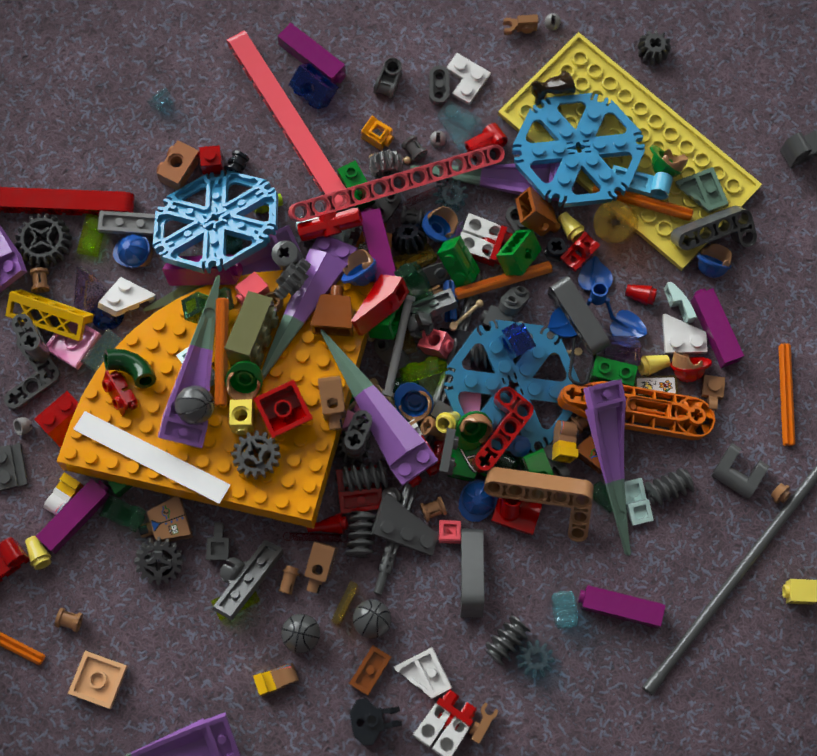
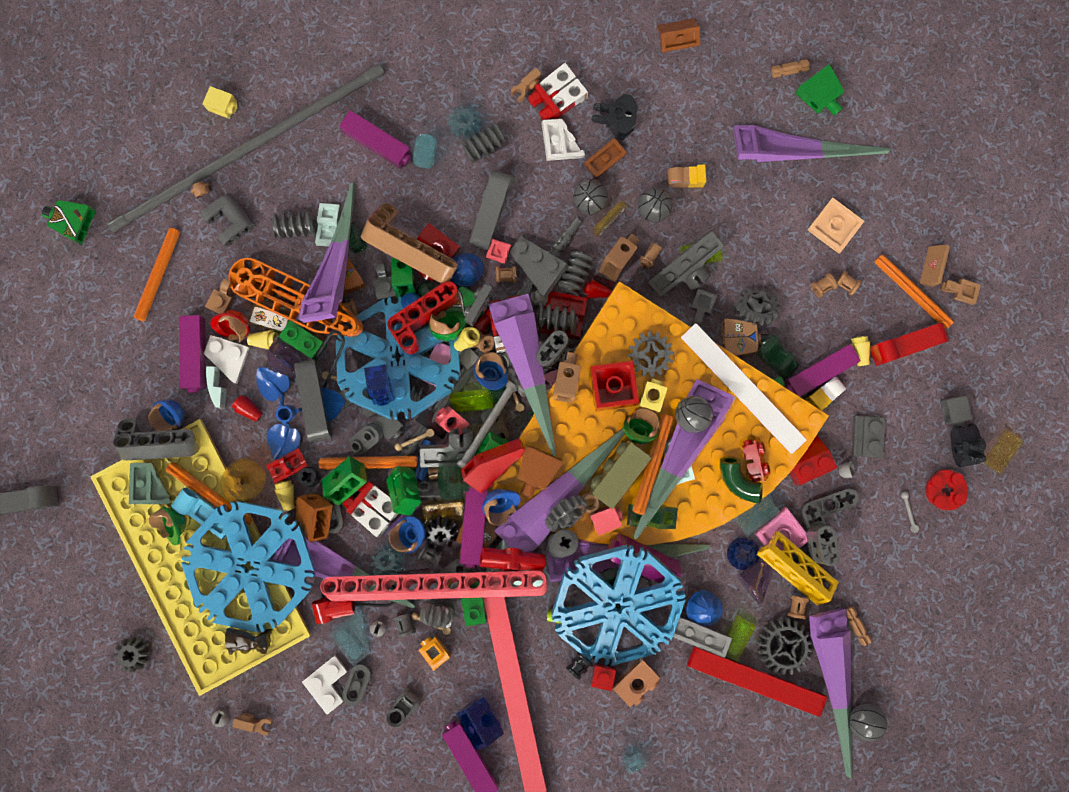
camera: 160 degrees left, 10 degrees up
white wing [98,277,156,317] -> none
leg [552,420,578,463] -> none
none -> medium nougat bush [810,273,838,298]

